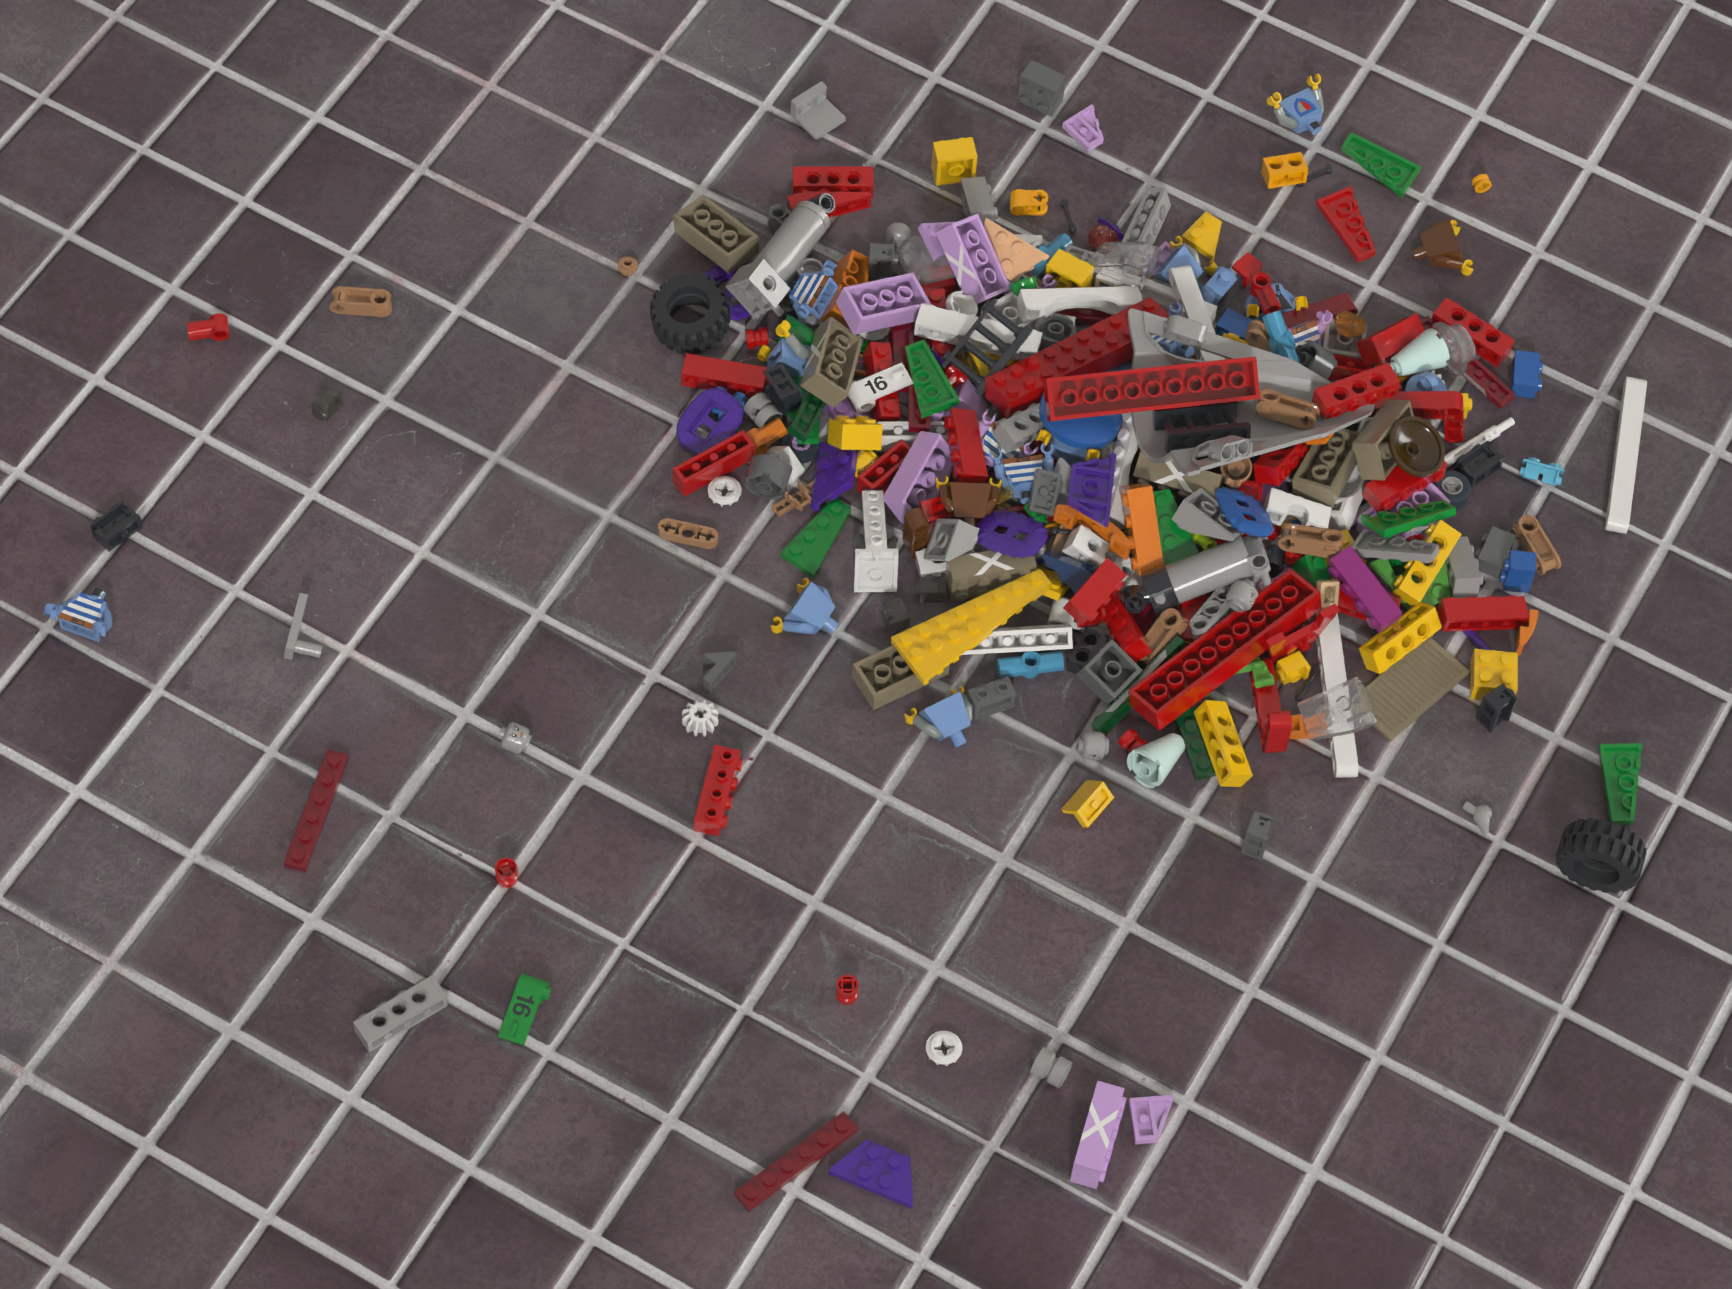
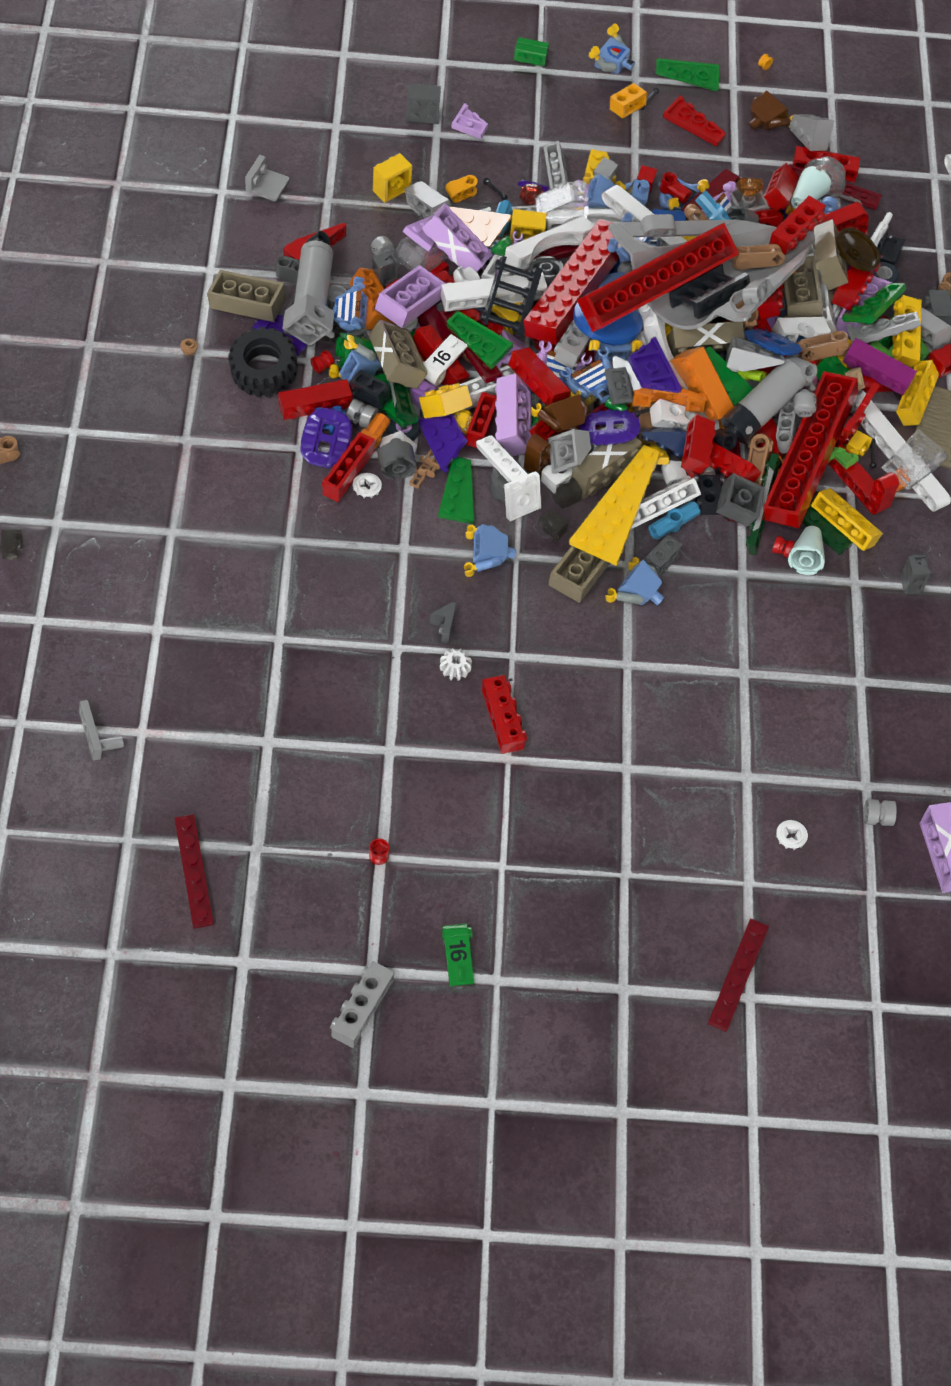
camera: 30 degrees left, 0 degrees up
light grey head [498,722,532,754] -> none
medium nougat beam [658,518,718,549] -> none
red brick [792,166,874,198] -> none
dark purple wing [829,1139,913,1208] -> none
red wheel [835,974,859,1005] -> none
yellow panel [1061,780,1114,828] -> none
light grey head [1076,731,1109,760] -> none
blue brick [1510,350,1543,398] -> none
medium azure hinge [1519,457,1565,486] -> none
none -> green brick [514,37,549,66]
none -> light grey brick [593,157,618,180]
none -> light grey wedge [790,114,835,151]

